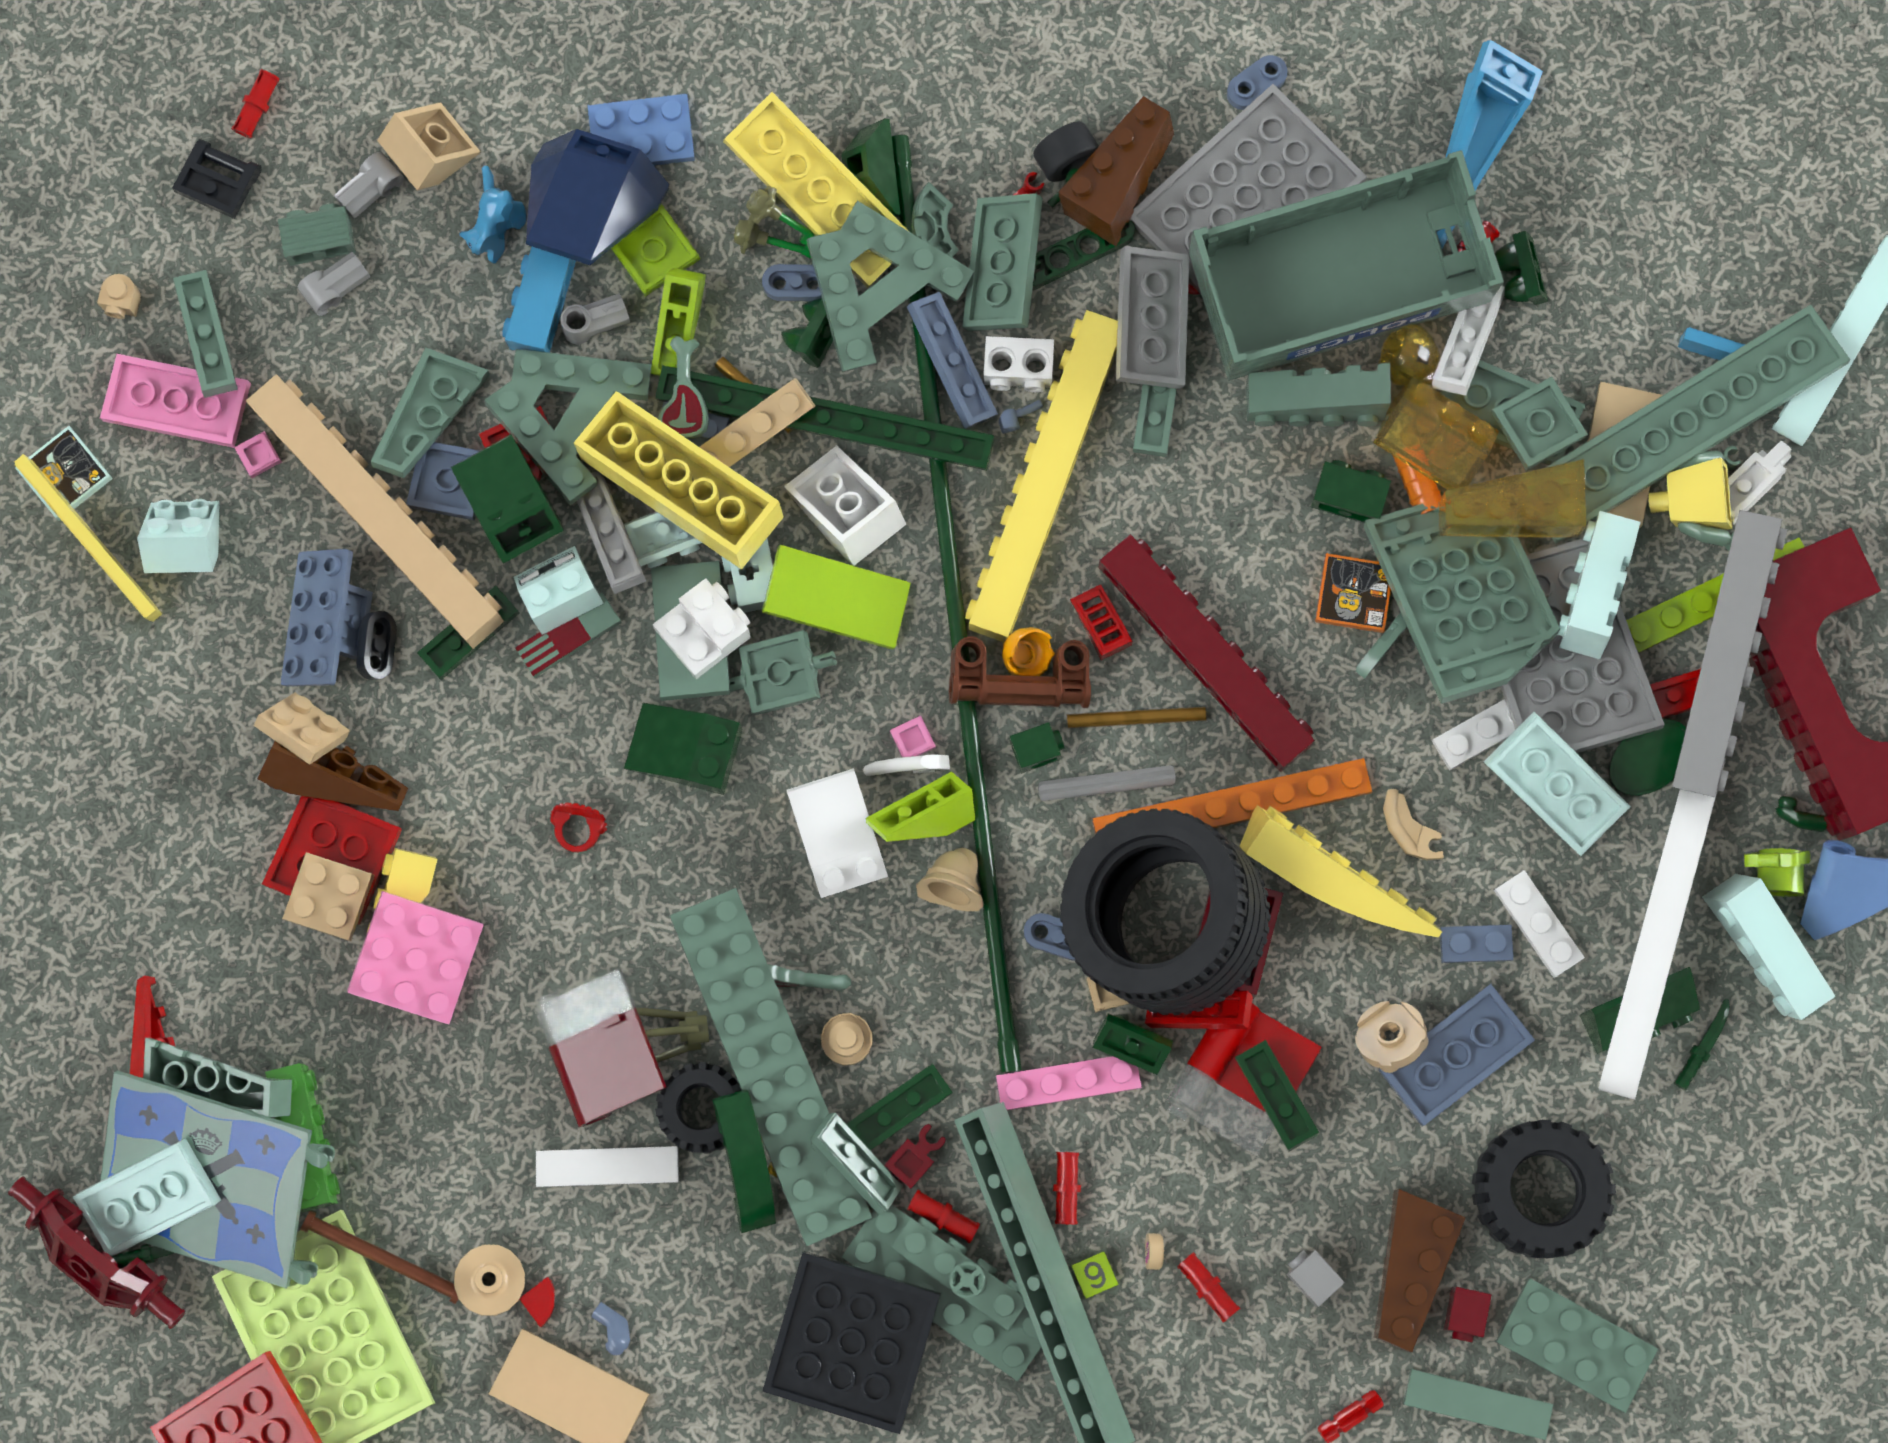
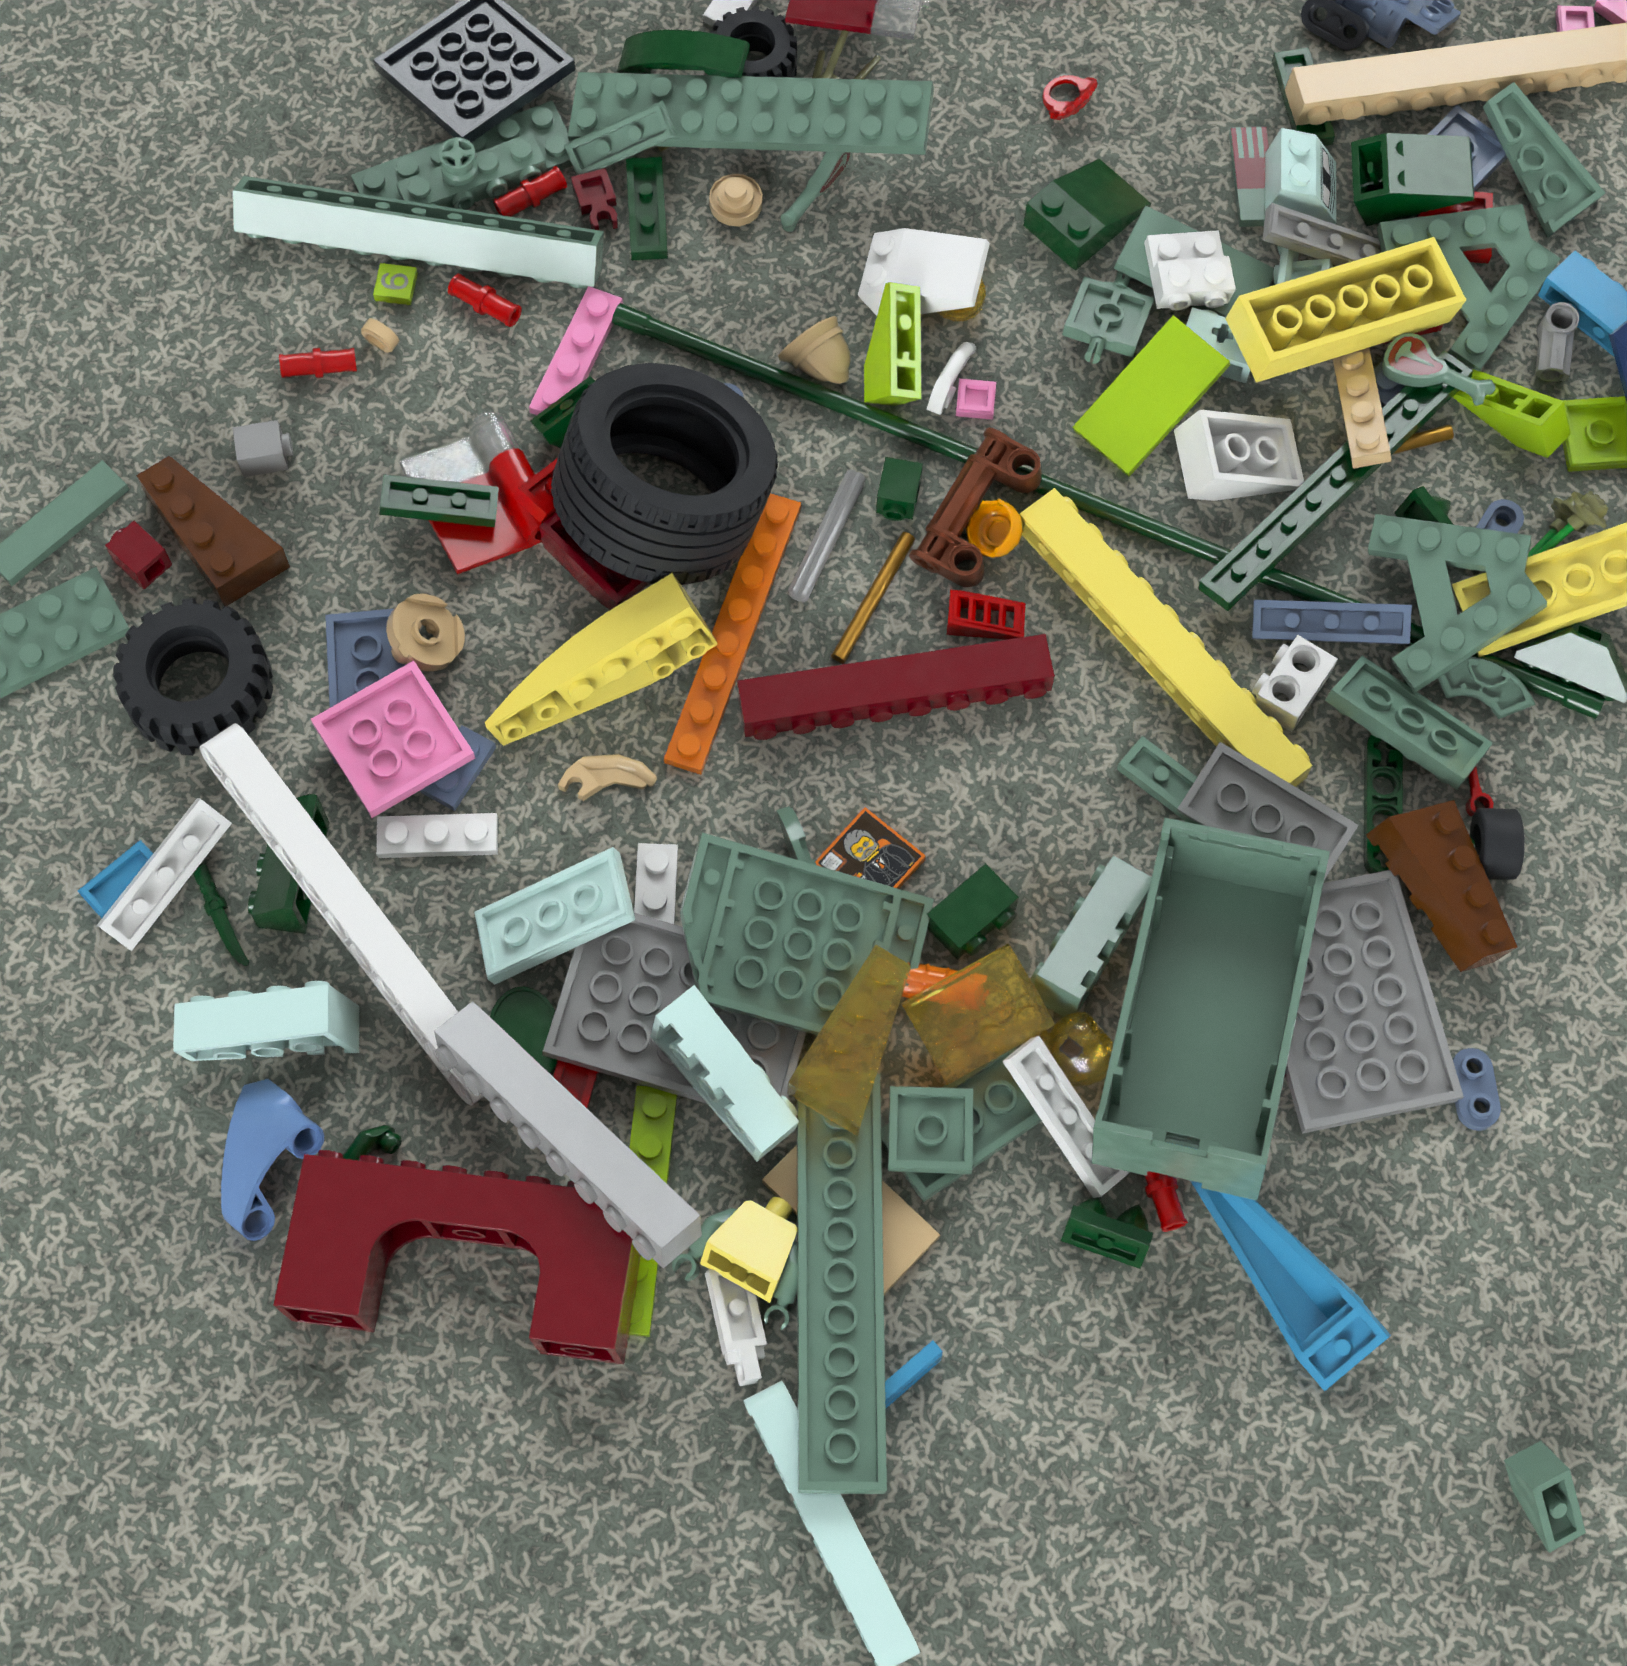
camera: 115 degrees right, 10 degrees down
sand blue hand [999,400,1043,434] -> none
red axle [1317,1390,1384,1443] -> none
lime piece [1744,848,1811,897] -> none
none -> dark azure tile [78,840,153,919]
none -> white plate [97,798,232,951]
none -> bright pink plate [311,661,475,818]

